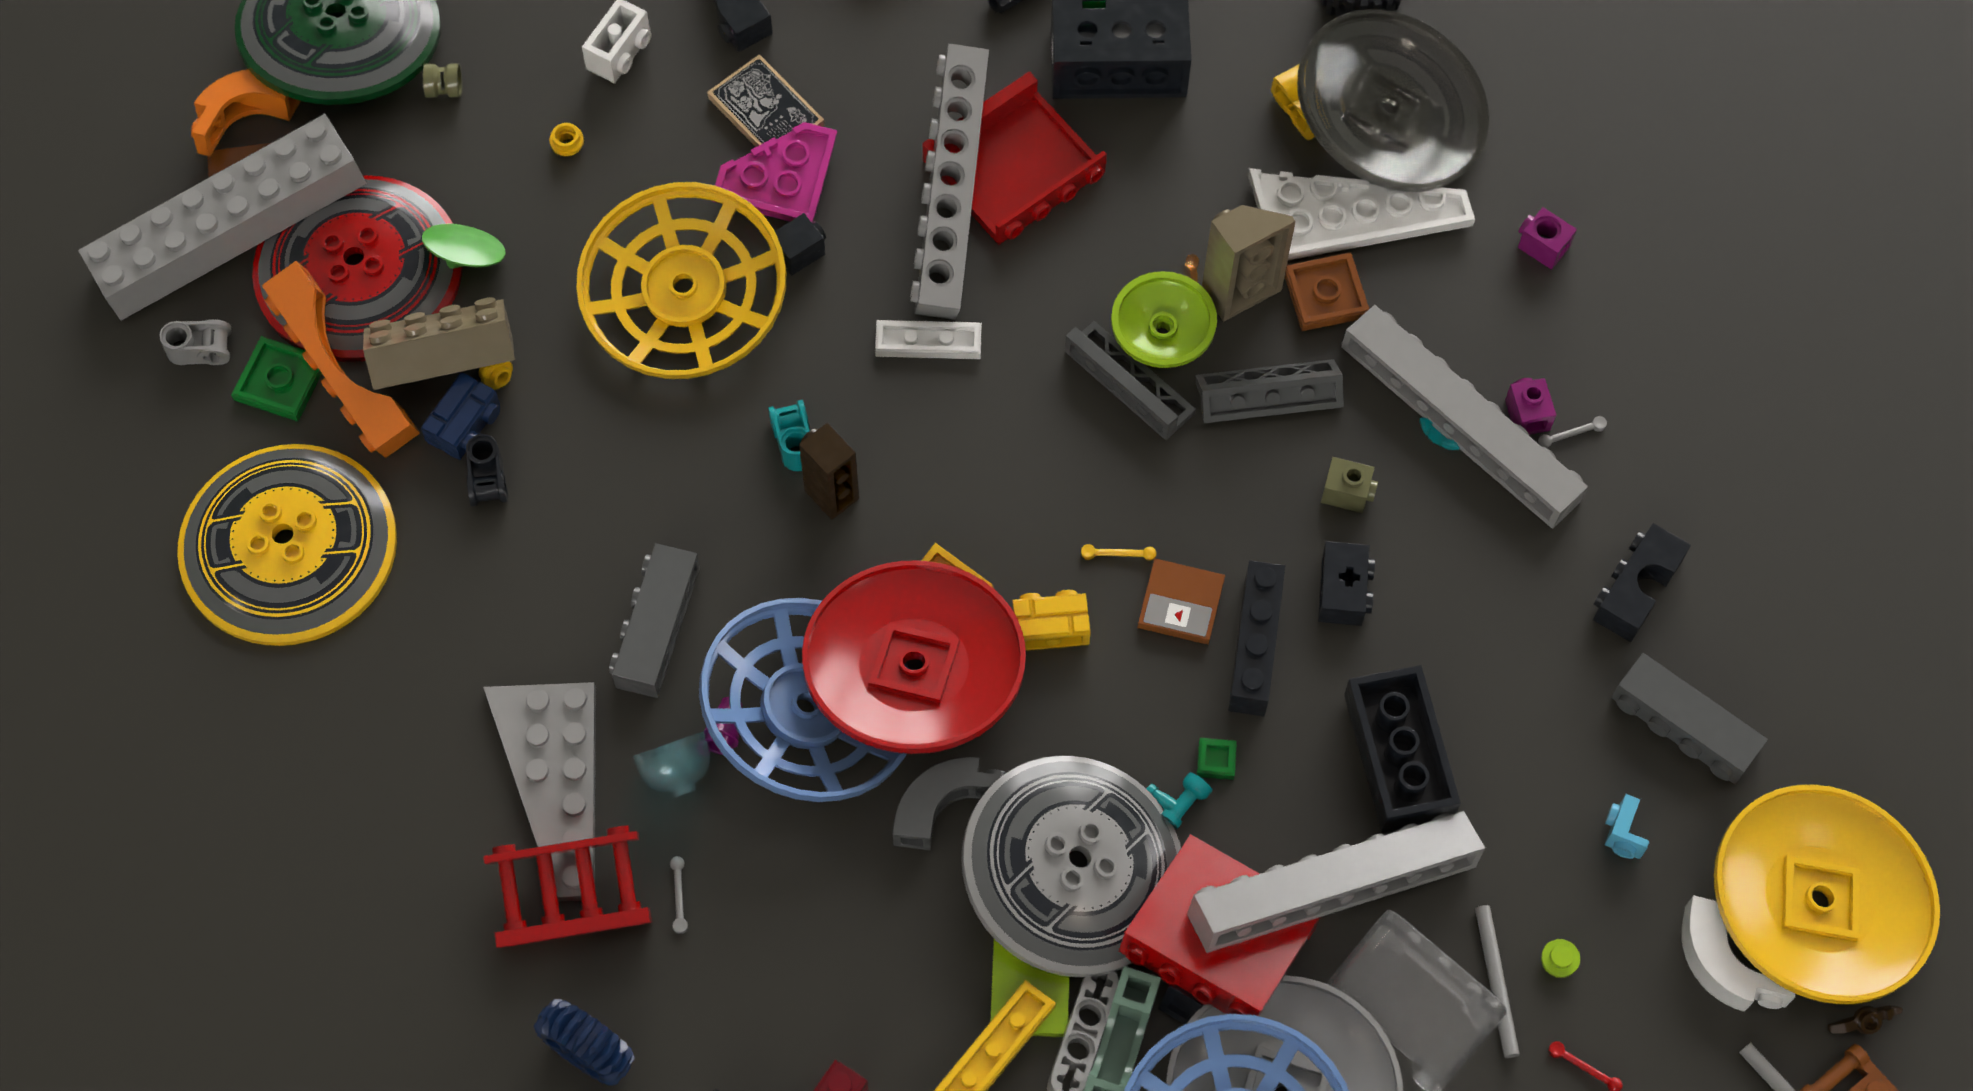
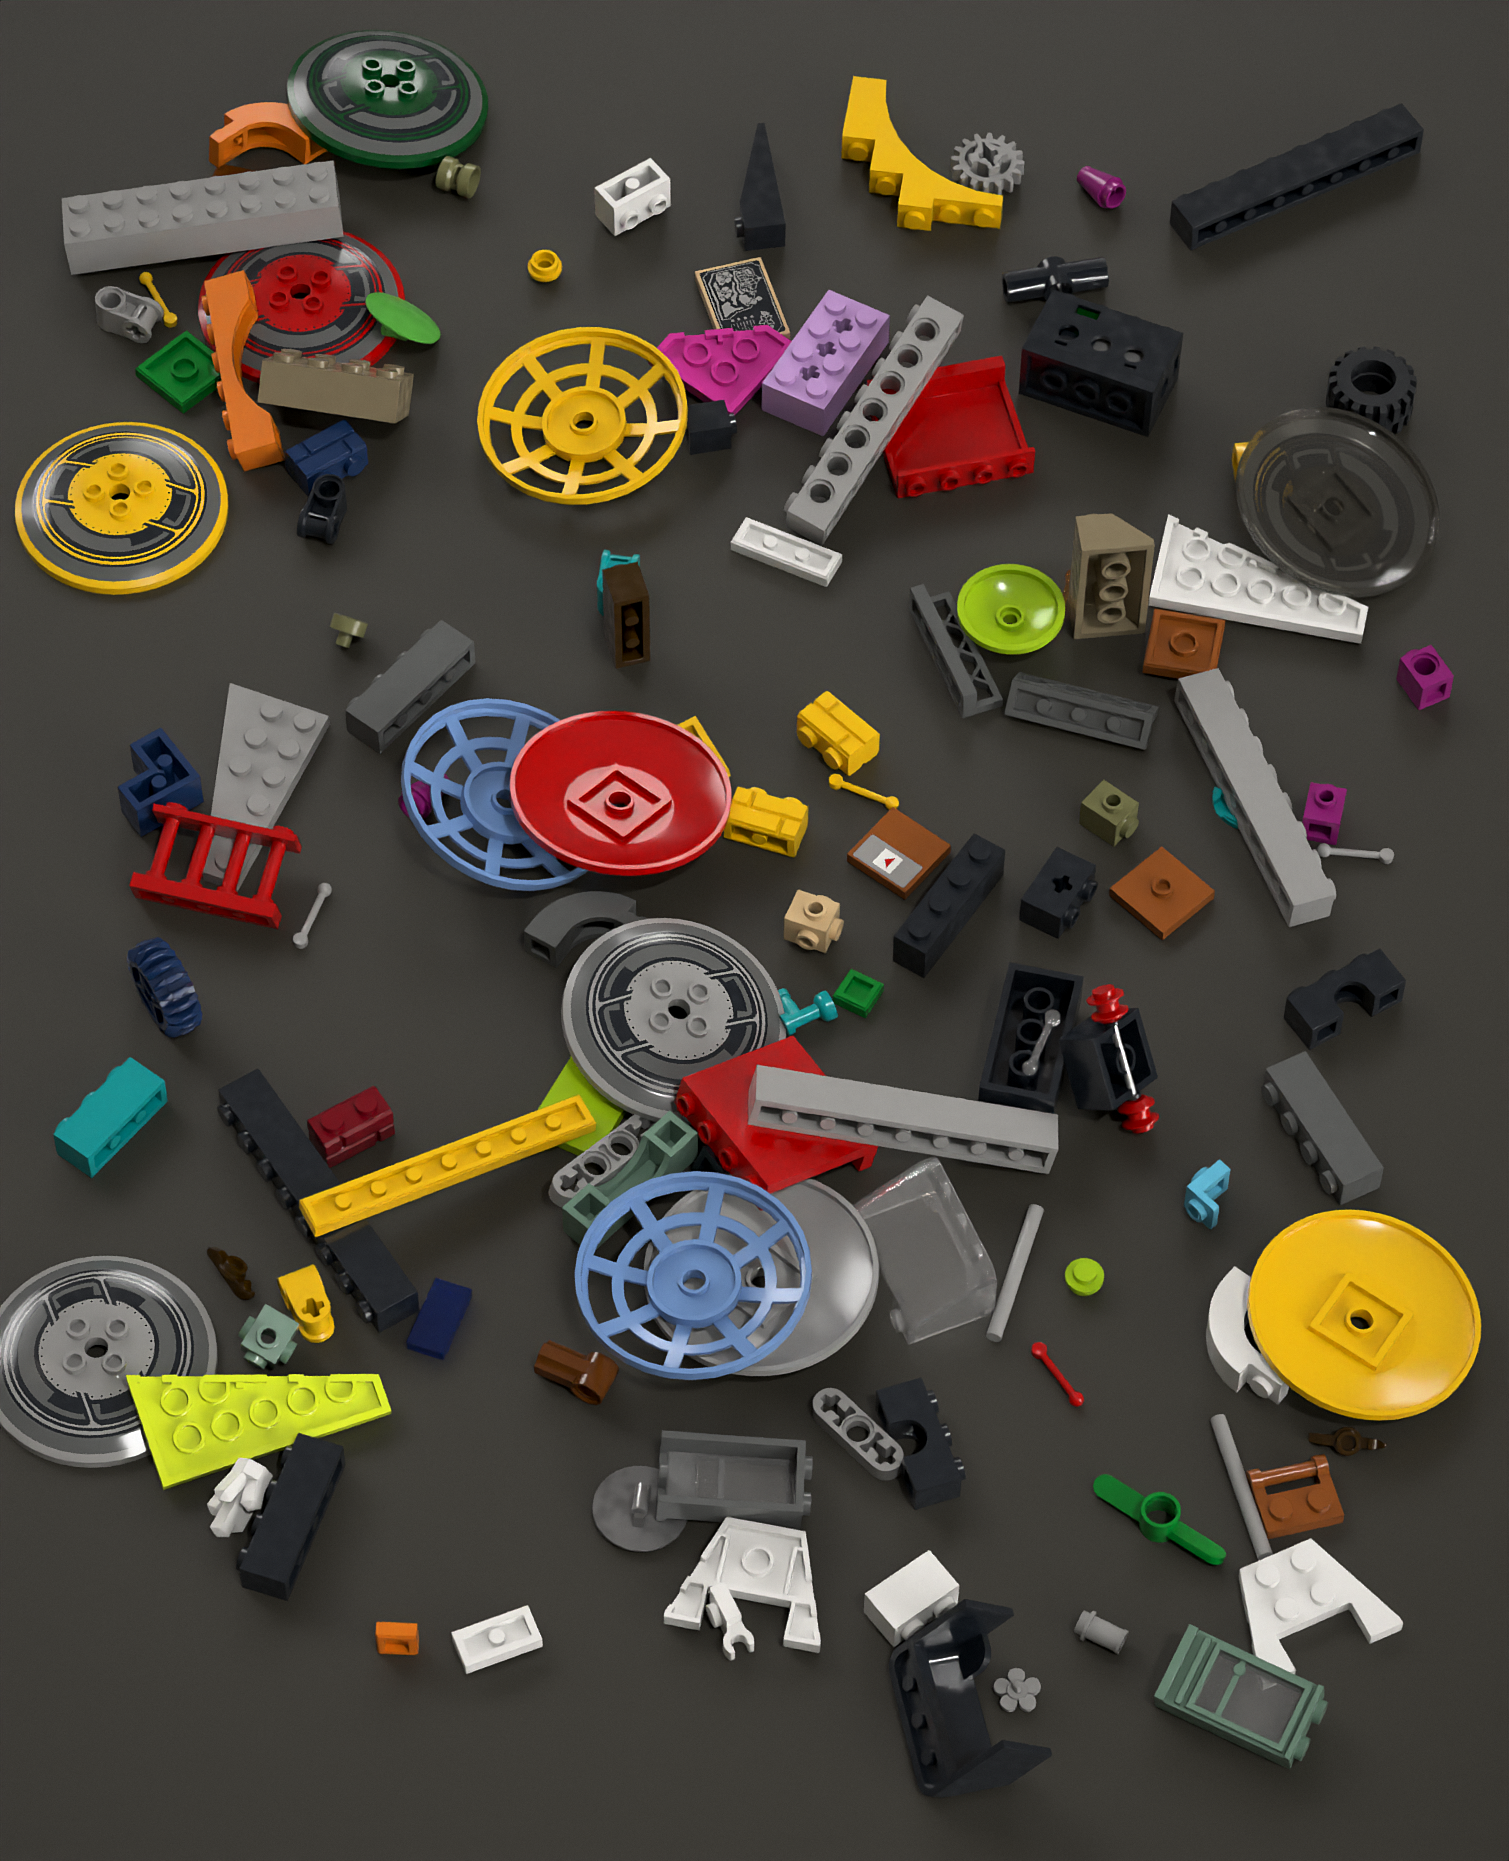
camera: 25 degrees right, 10 degrees down
yellow plate [479,361,513,390] -> none
clear light blue cylinder [633,732,711,797] -> none
none -> dark blue brick [118,728,204,837]
none -> yellow hinge [139,272,177,328]
none -> olive tile [329,613,368,648]
none -> lavender brick [762,290,890,436]
none -> tan brick [784,890,844,953]
none -> yellow brick [797,691,880,776]
none -> clear hinge [1022,1010,1060,1075]
none -> black brick [1058,984,1159,1133]
none -> dark orange plate [1109,846,1215,940]

